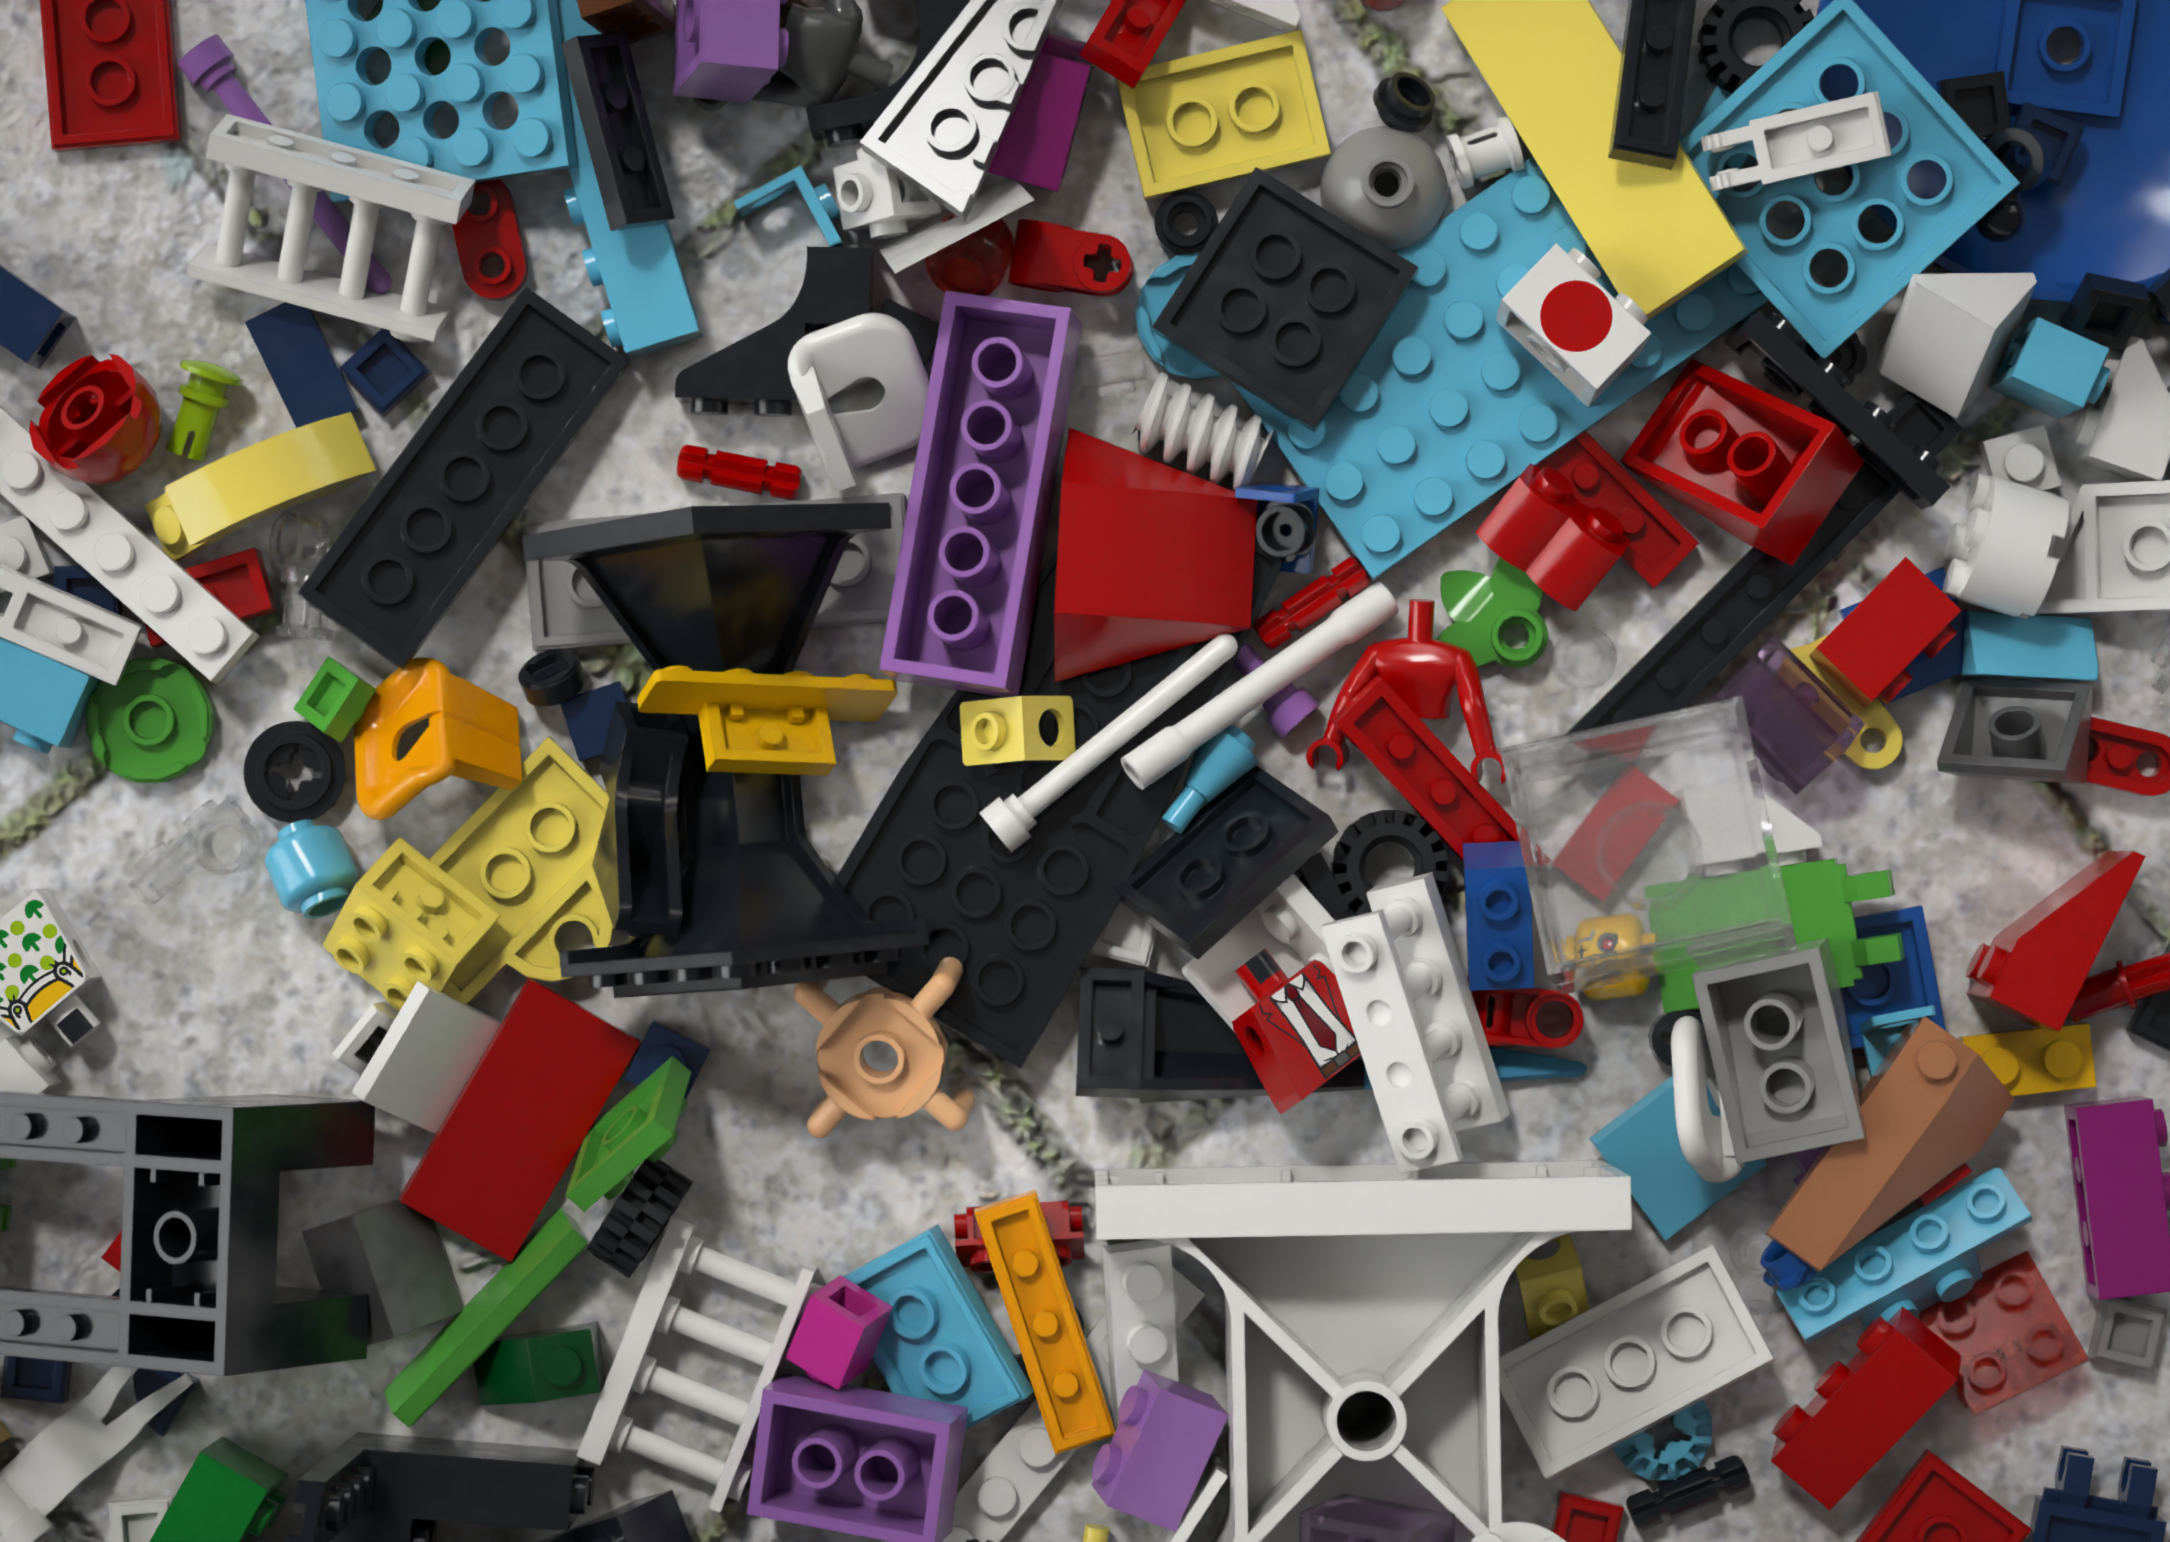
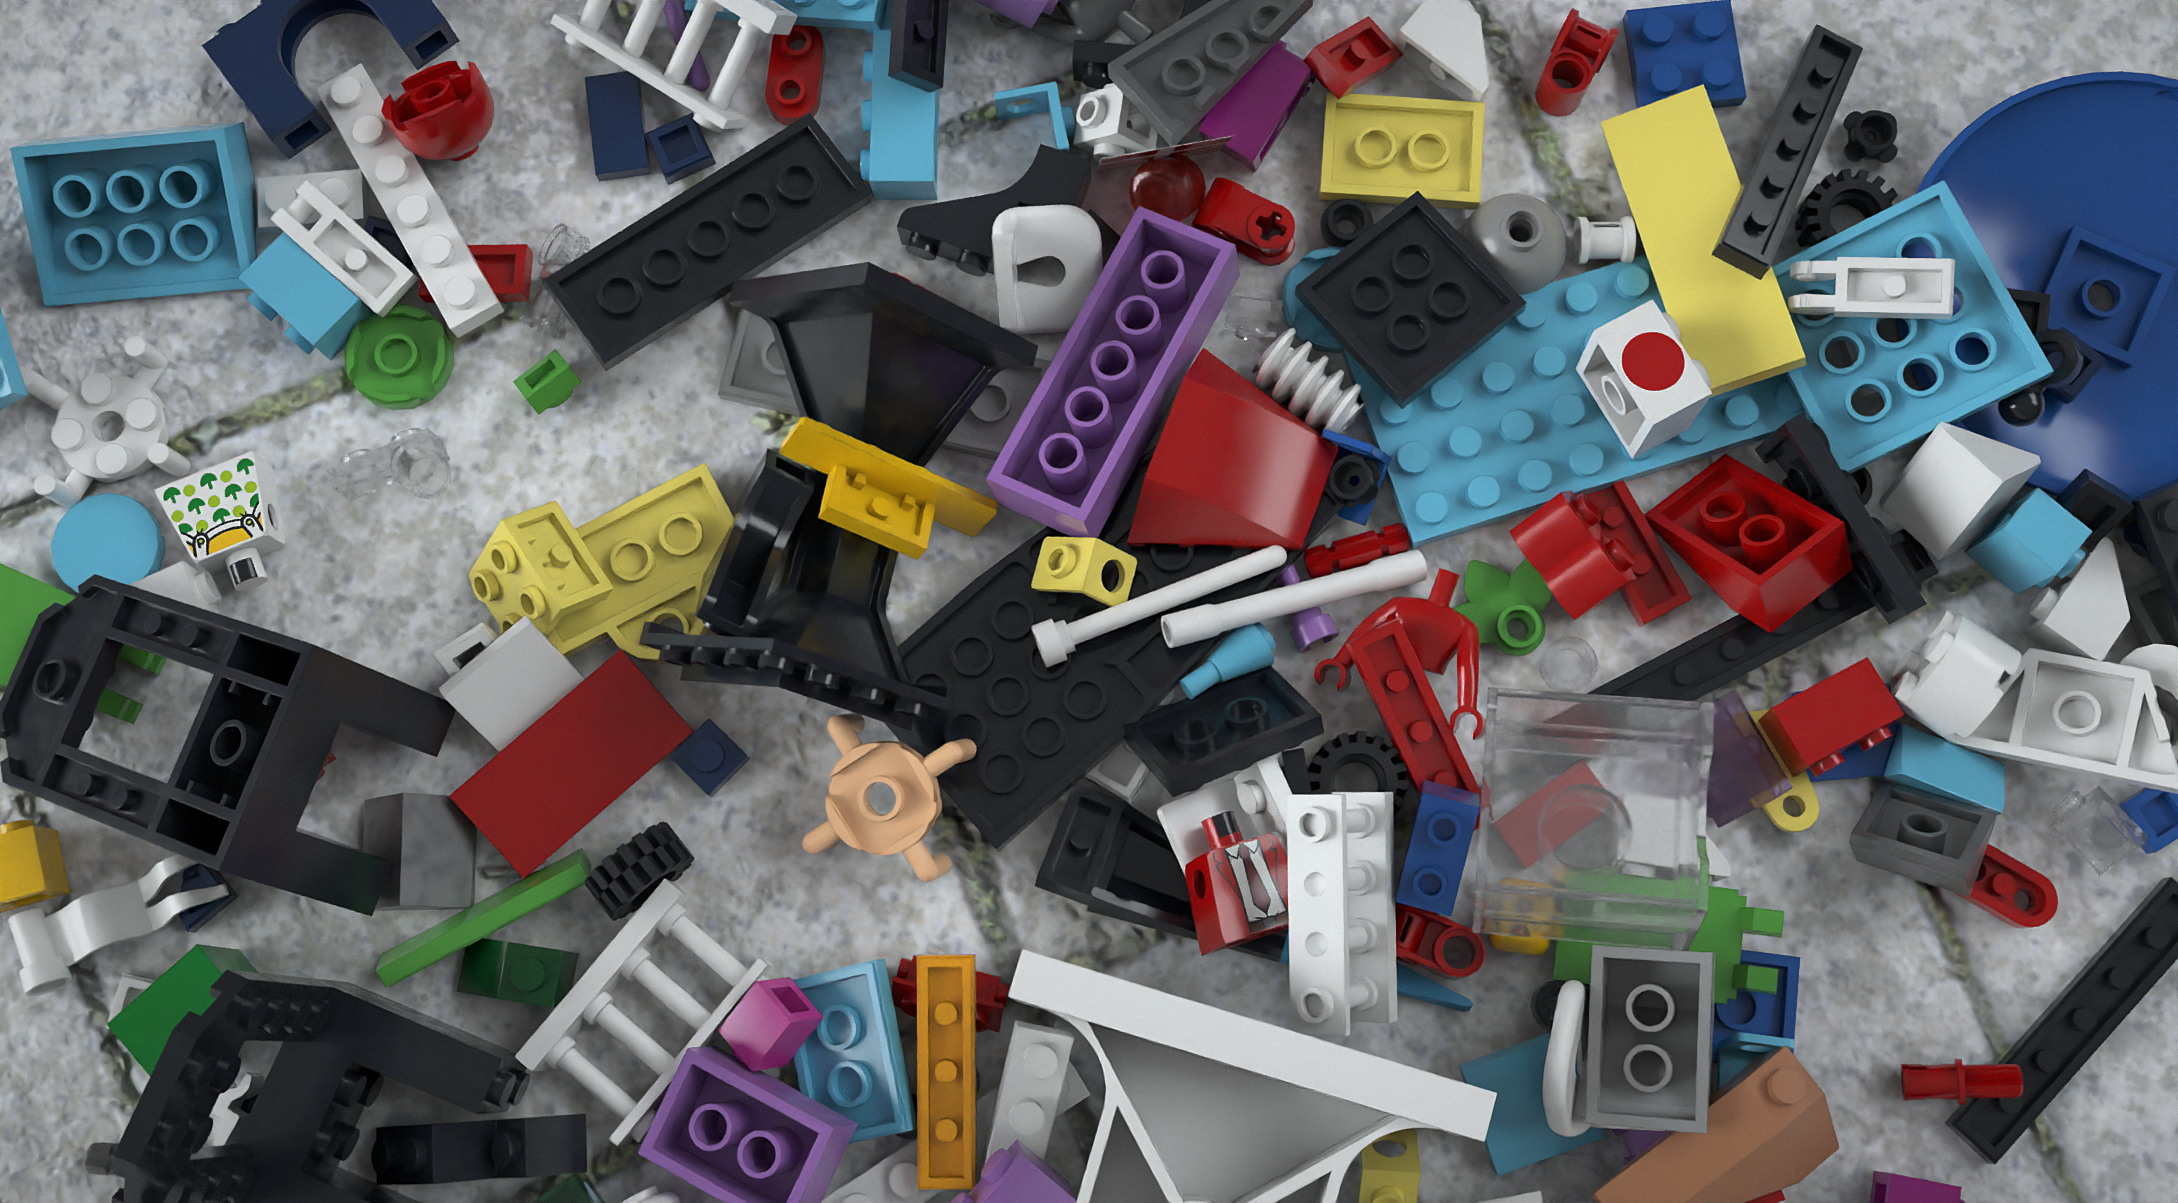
camera: 25 degrees right, 10 degrees down
dark blue tile [0,1356,72,1404] -> none
light yellow arch [144,412,376,561] -> none
lime pin [165,360,243,461] -> none
black gear [243,721,347,823] -> none
medium azure head [265,819,359,919] -> none
light orange piece [354,657,522,821] -> none
black tile [518,649,586,707] -> none
dark blue tile [560,681,628,762] -> none
bright green plate [565,1056,691,1212] -> none
black plate [1373,72,1435,133] -> none
yellow plate [1958,1023,2096,1096] -> none
red slope [1966,851,2146,1032] -> none
white plate [1978,424,2062,491] -> none

